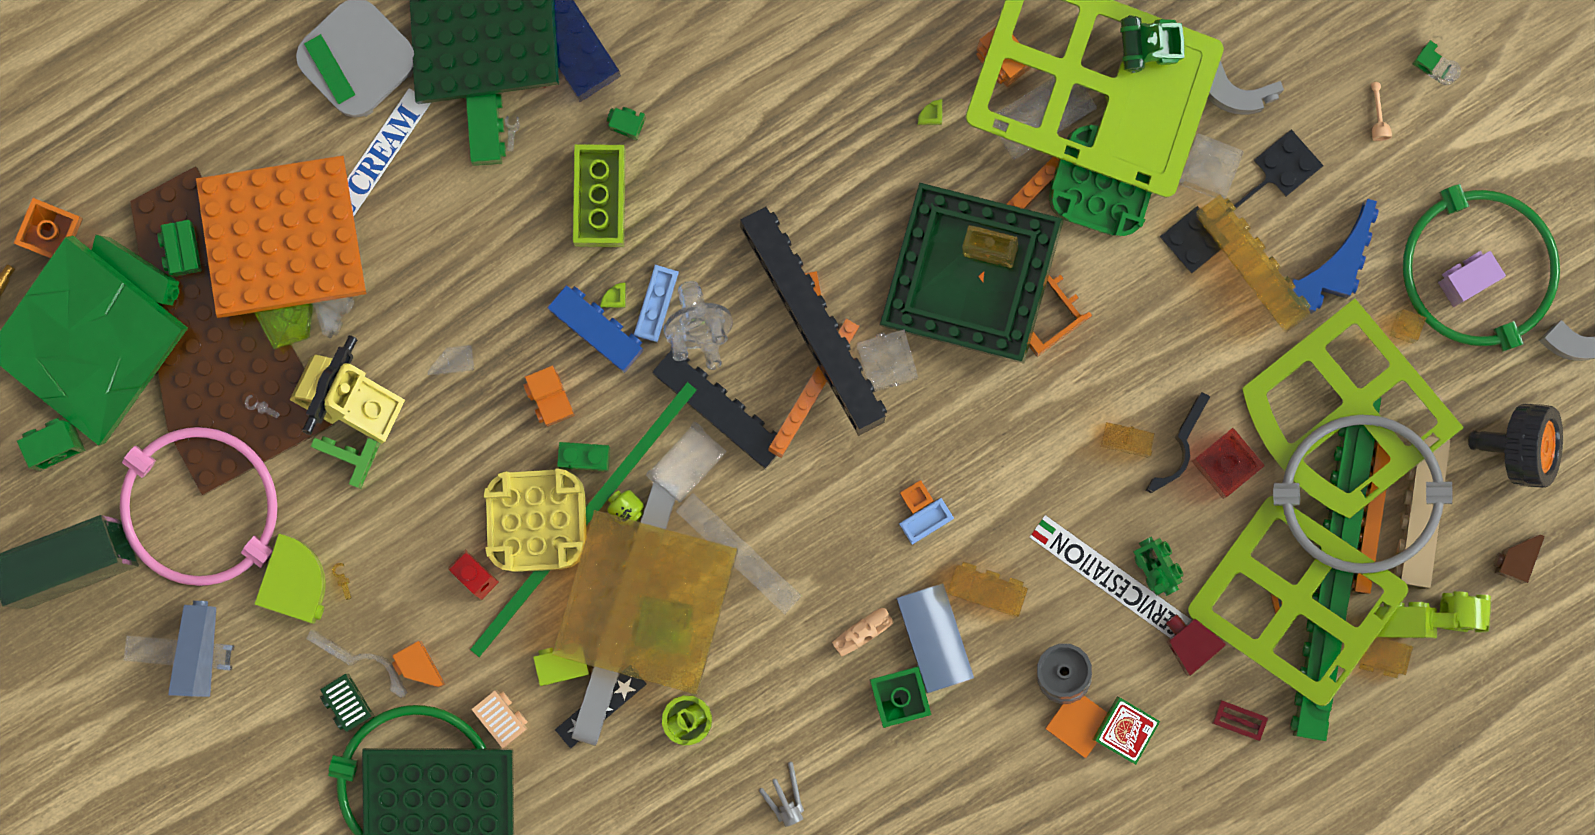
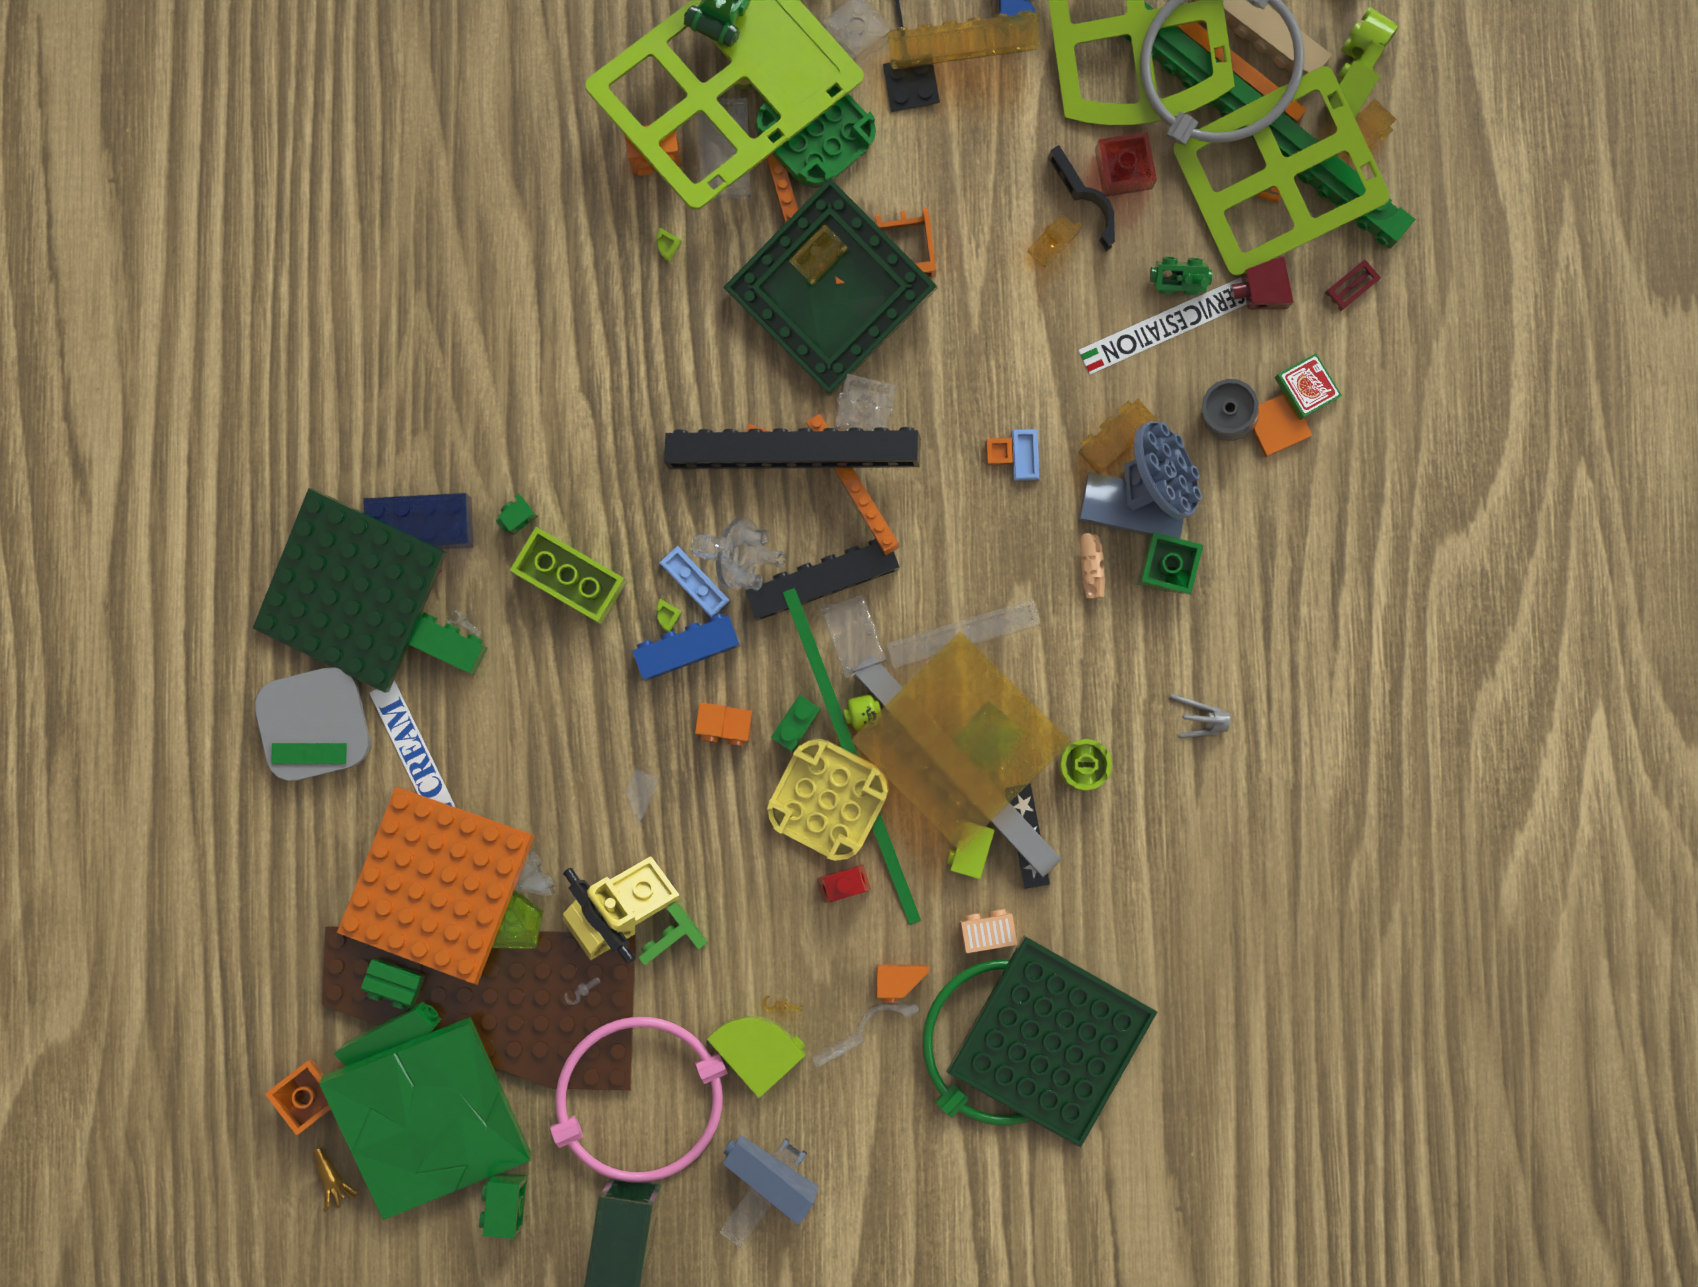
camera: 65 degrees left, 0 degrees up
dark green brick [320,674,375,732] -> none
none -> sand blue bracket [1124,421,1202,519]

